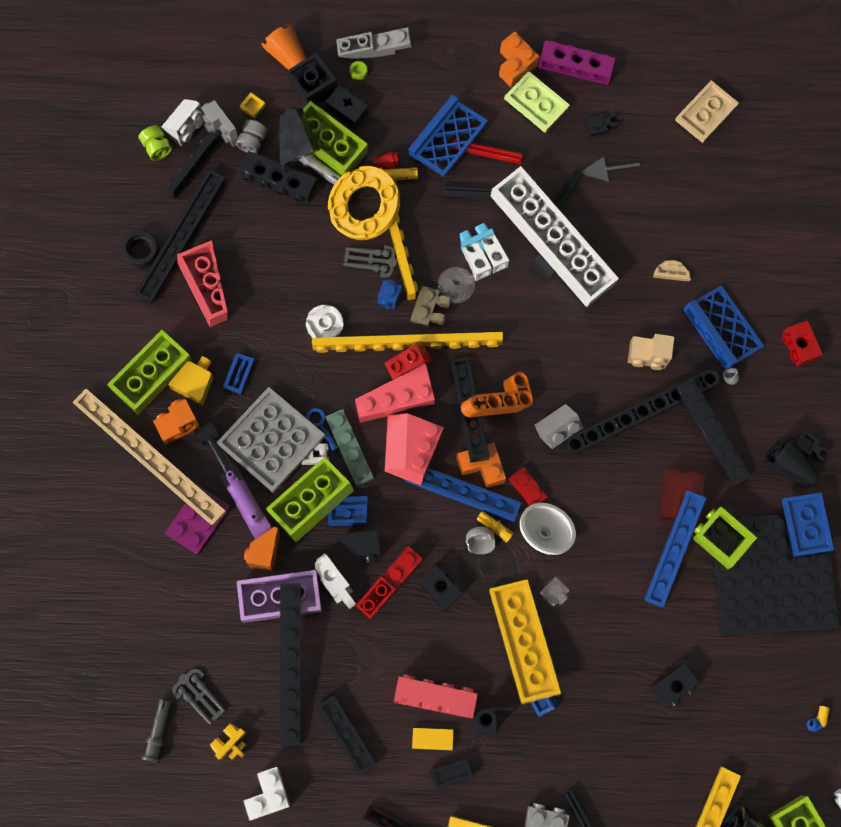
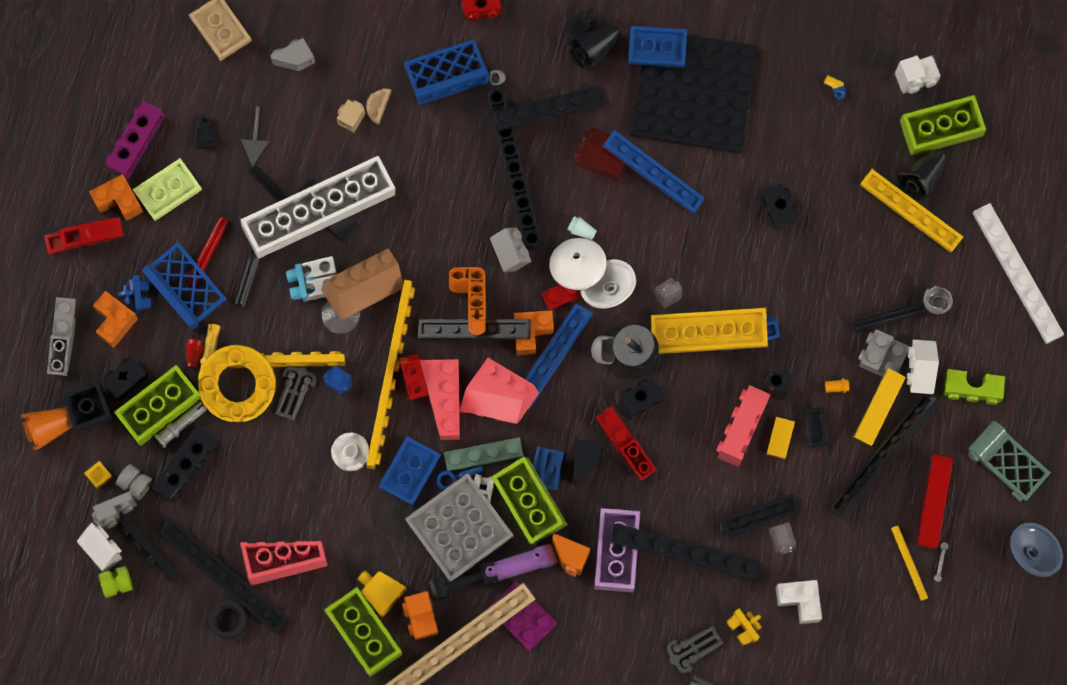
camera: 75 degrees left, 0 degrees up
blue tile [223,353,255,395] -> none
black slope [280,106,320,165] -> none
white piece [315,553,356,609] -> none
lime tile [350,61,368,81] -> none
dark tan plate [410,286,451,327] -> none
yellow axle [477,511,514,543] -> none
tan brick [627,334,674,370] -> none
lime window [692,506,757,569] -> none
none -> red slope [44,218,124,255]
none -> orange brick [93,291,138,348]
none -> blue hips [119,275,151,314]
none -> light grey slope [270,38,315,71]
none -> medium nougat slope [321,249,403,321]
none -> tan brick [337,100,365,133]
none -> blue plate [378,436,441,506]
none -> white dish [549,238,607,290]
none -> light aqua cone [567,216,597,240]
none -> wheel [613,325,659,370]
none -> clear brick [769,522,796,554]
none -> light orange pin [825,378,849,393]

